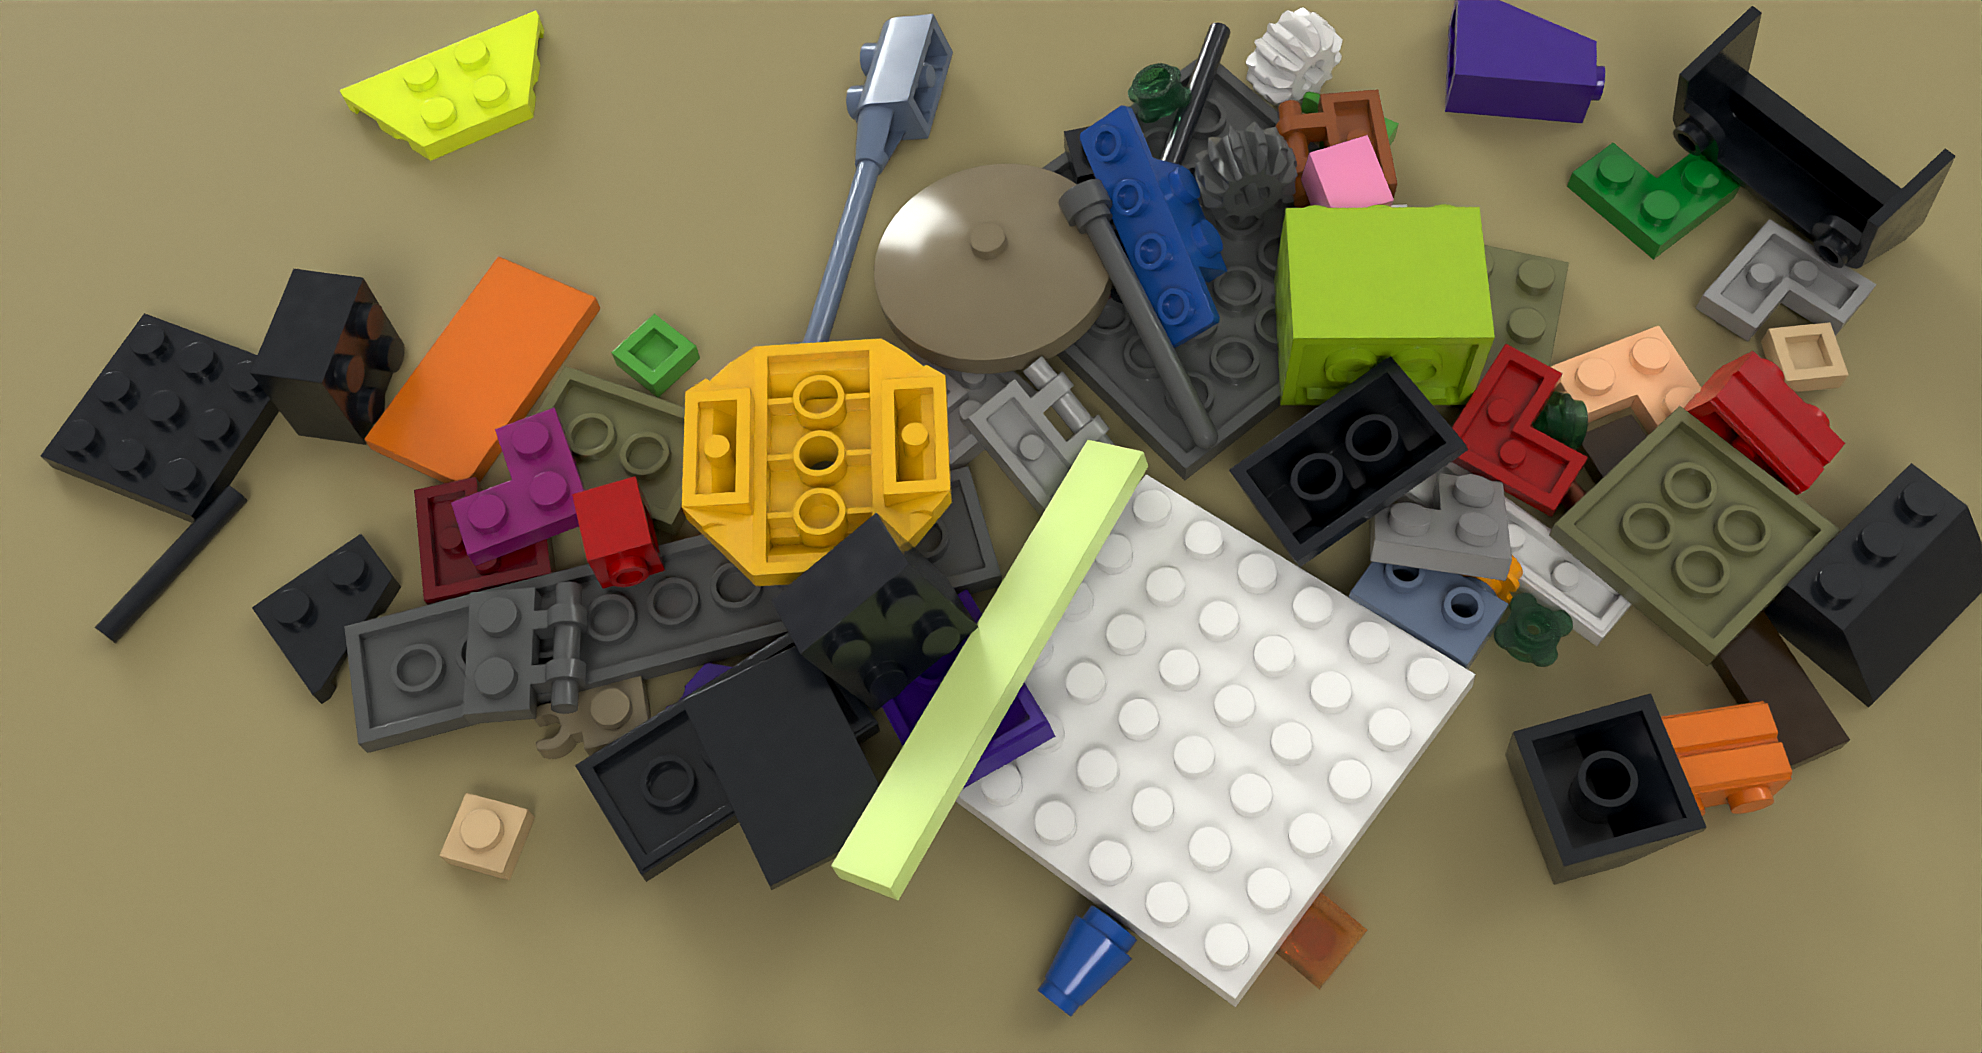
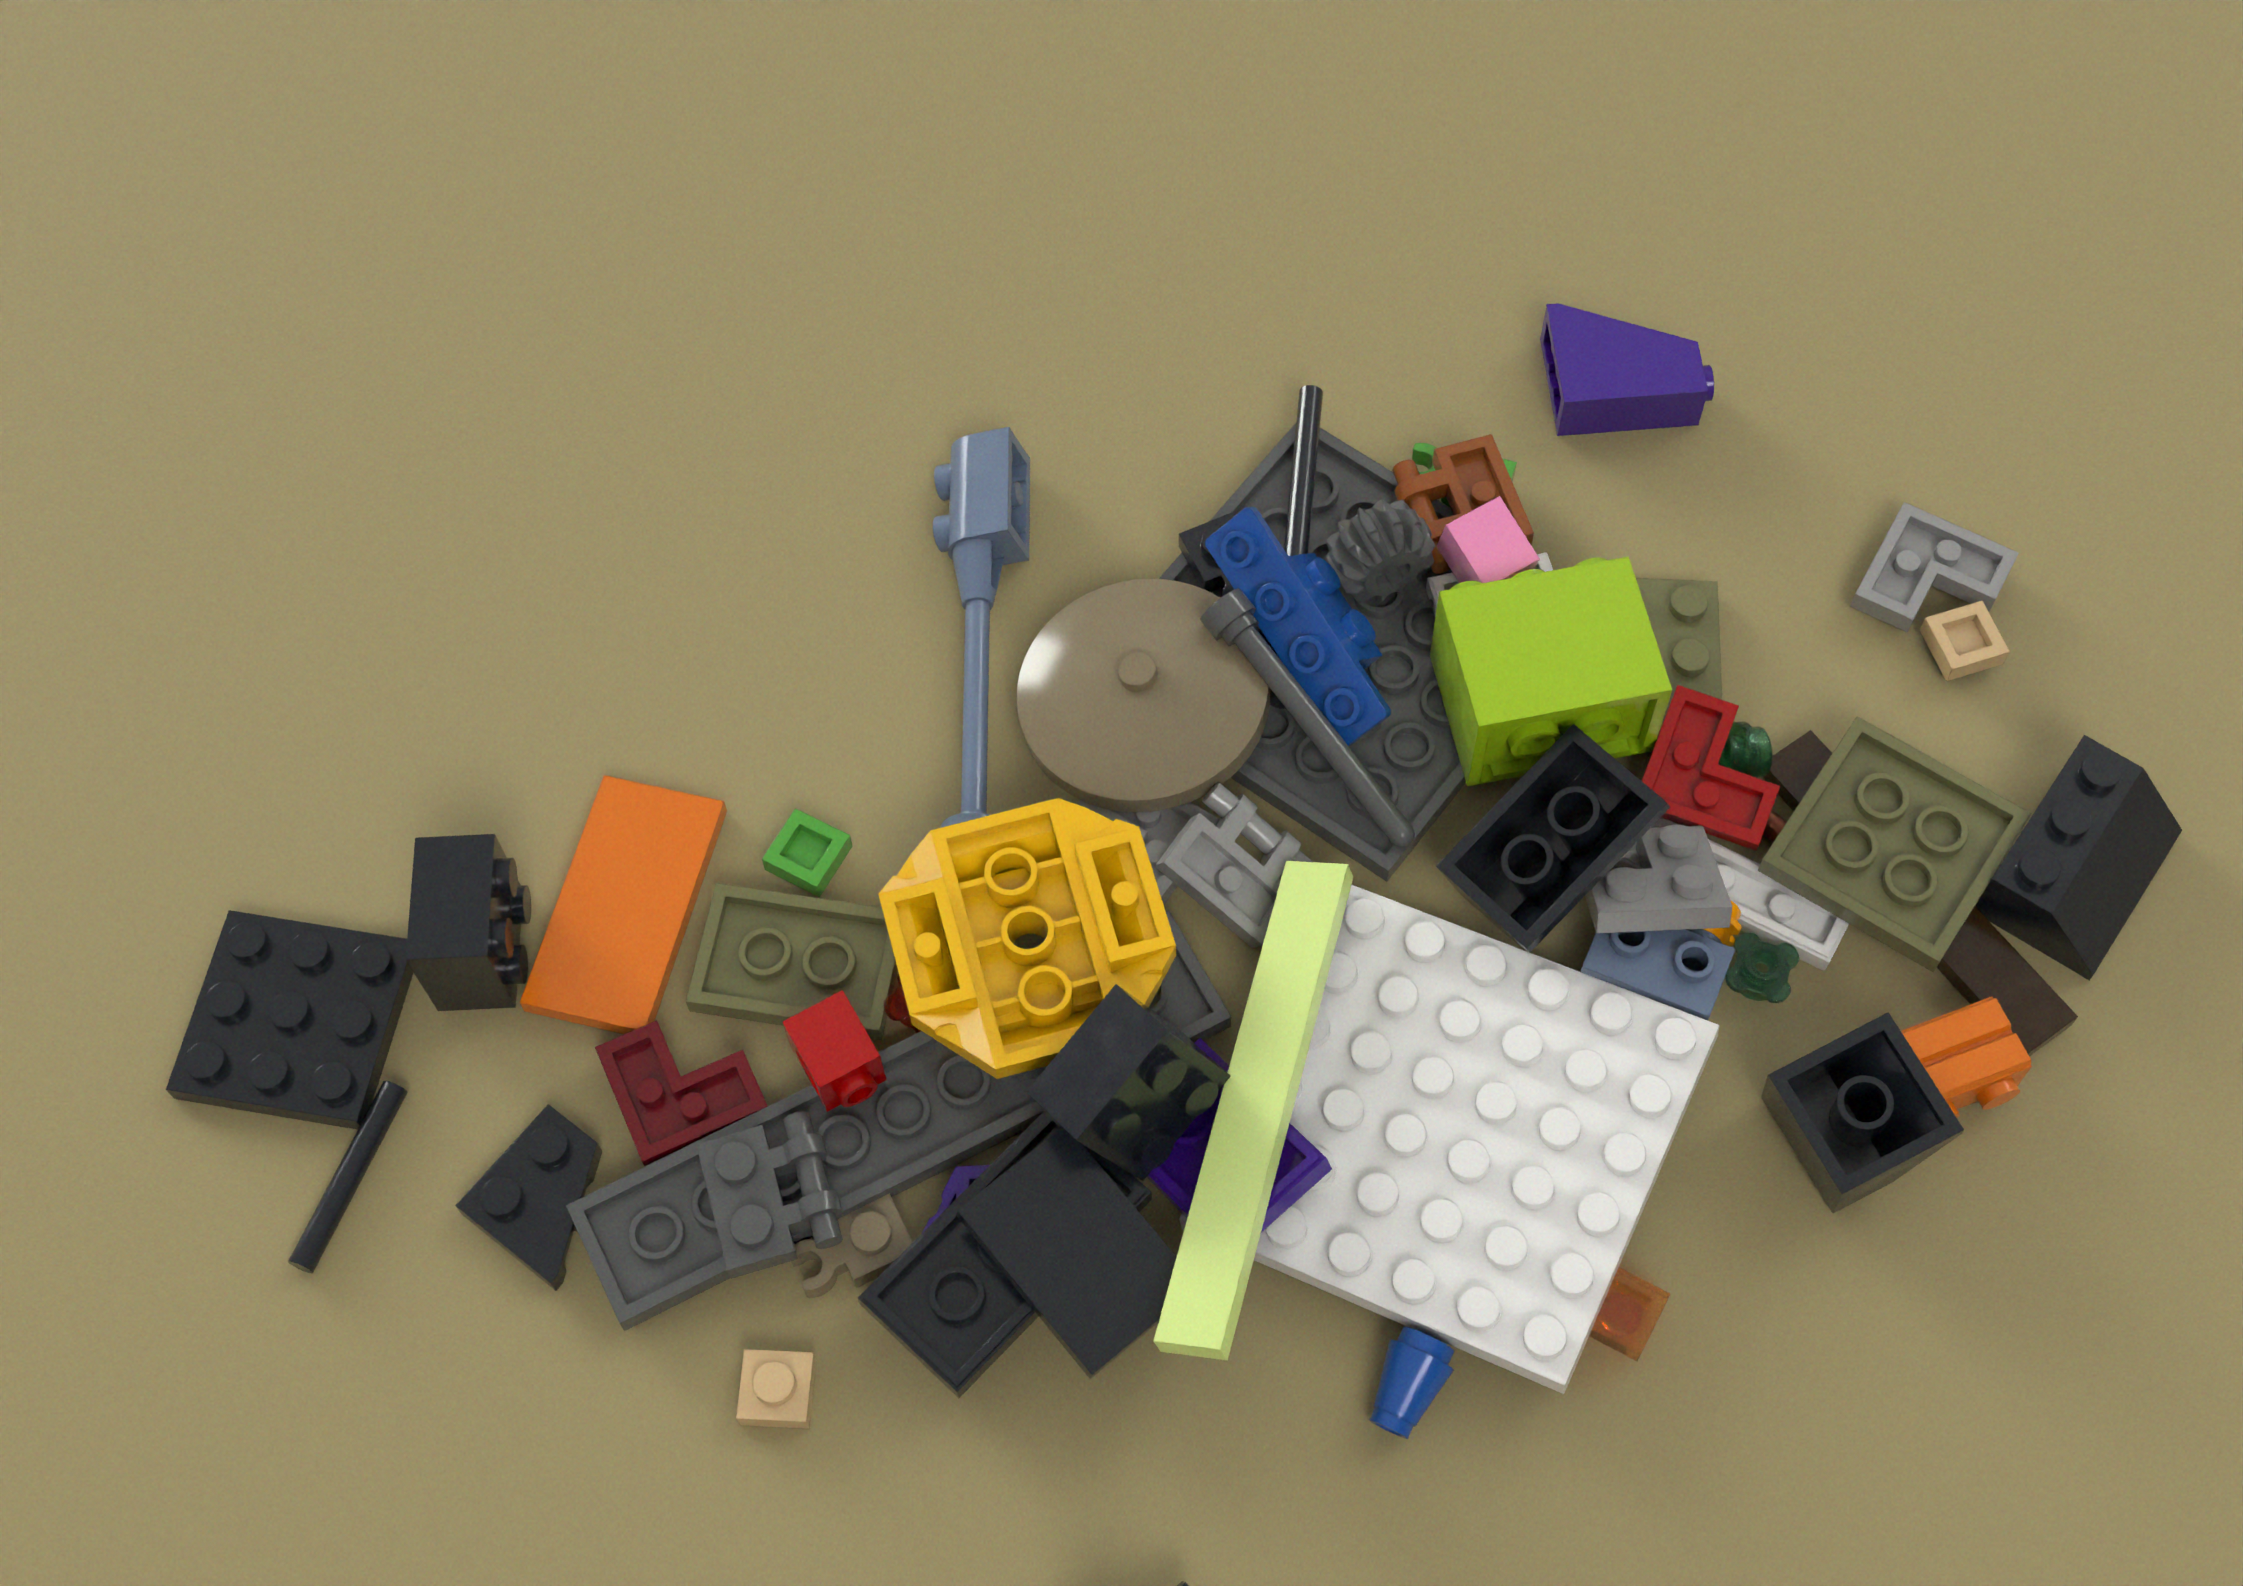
camera: 15 degrees left, 0 degrees up
neon yellow wing [340,10,544,161] -> none
magenta plate [451,407,586,566] -> none
clear green plate [1128,63,1192,123] -> none
white gear [1246,7,1343,107] -> none
light nougat plate [1551,325,1701,435] -> none
green plate [1567,143,1741,260] -> none
black windscreen [1673,6,1956,269] -> none
red brick [1684,351,1845,495] -> none

